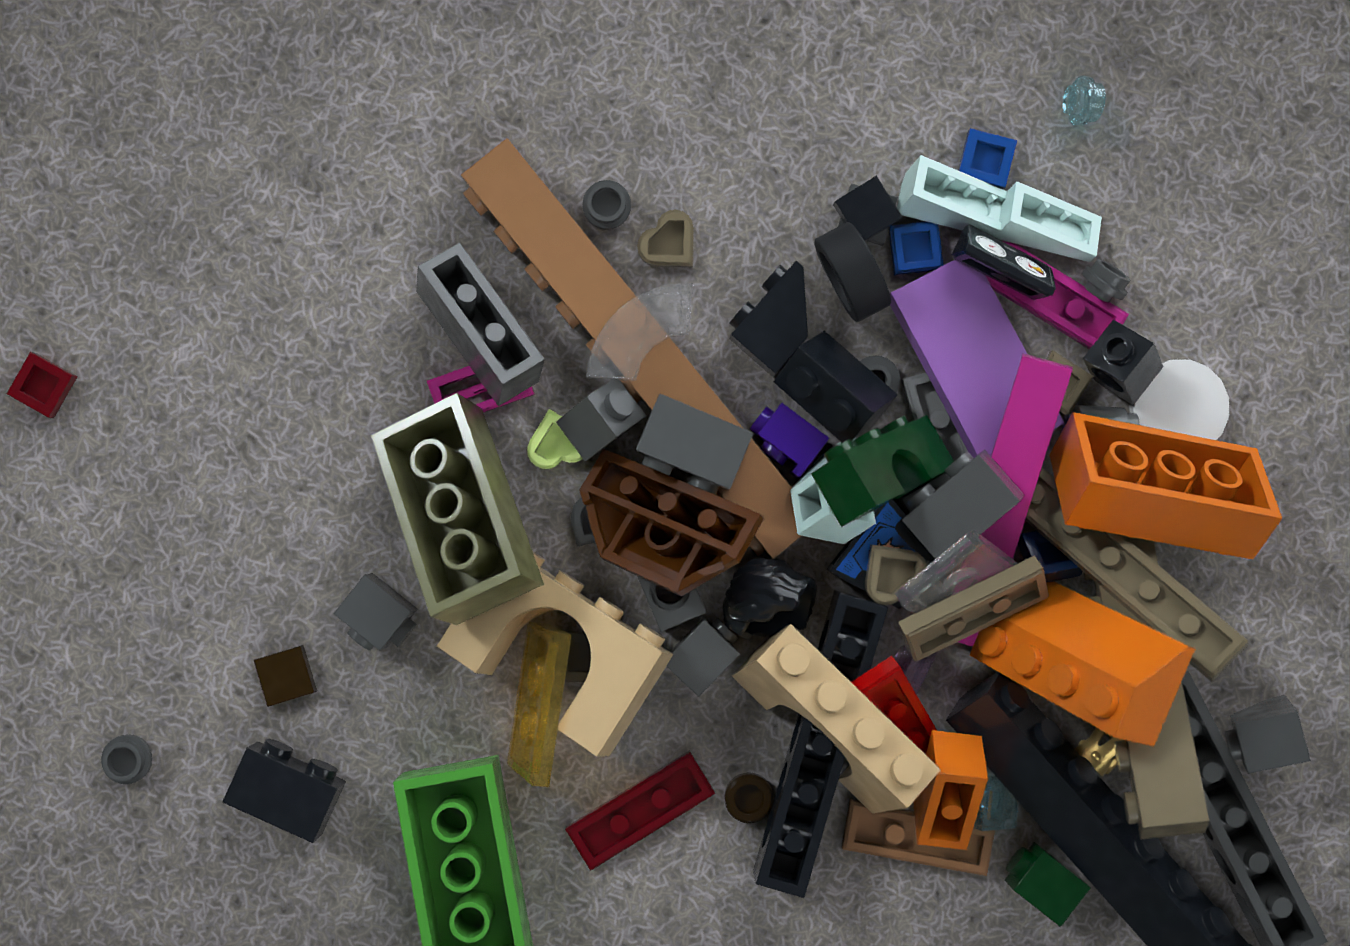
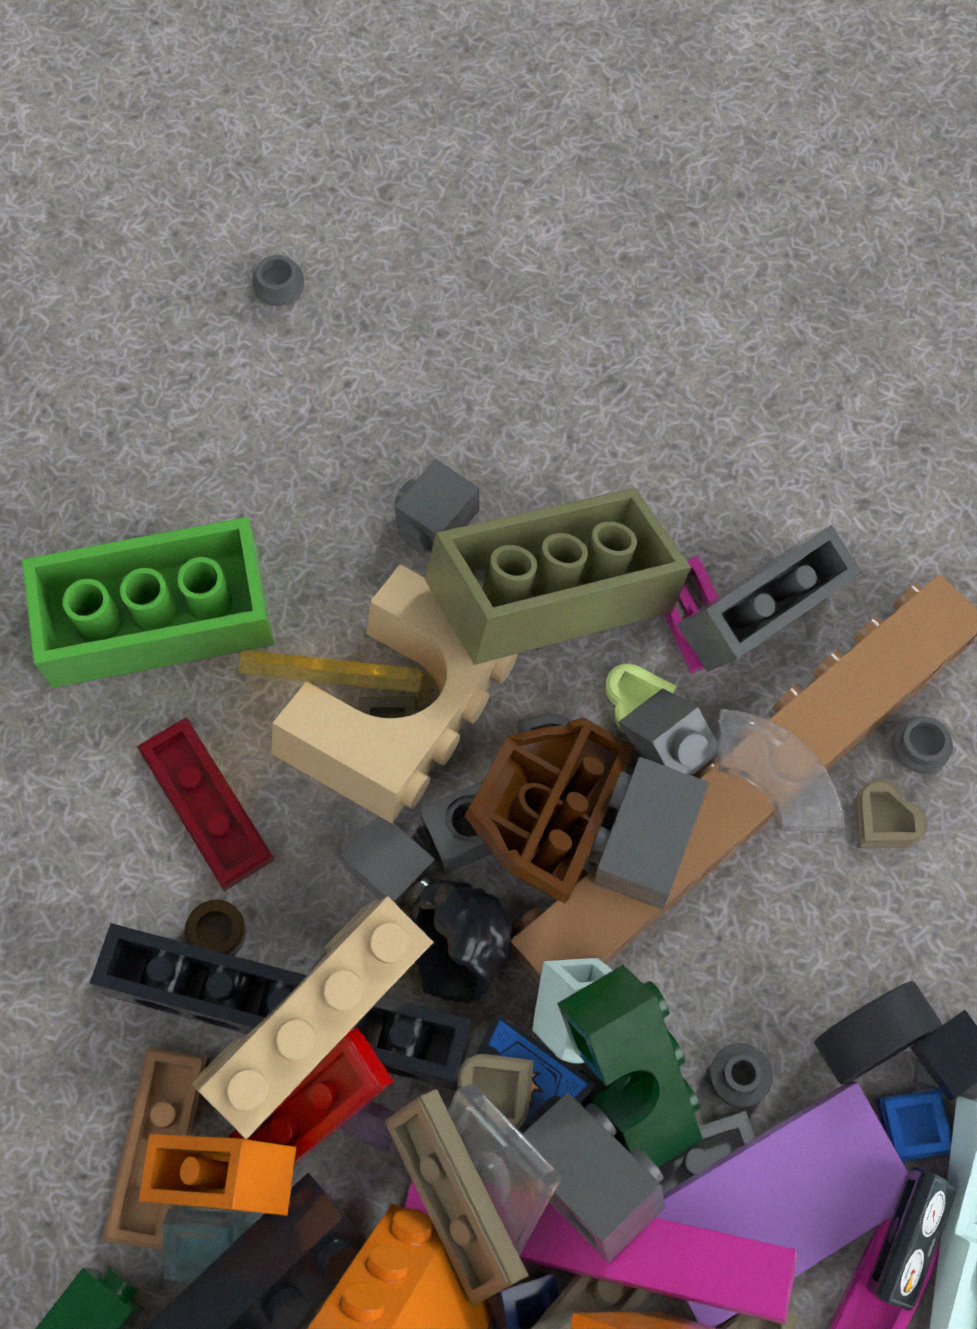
camera: 90 degrees right, 20 degrees down
dark red tile [6,352,78,418] -> none
black brick [222,739,346,843] -> none
dark brown tile [254,645,317,707] -> none
black slope [729,261,808,377] -> none
dark purple brick [749,403,829,478] -> none
black brick [773,331,898,443] -> none

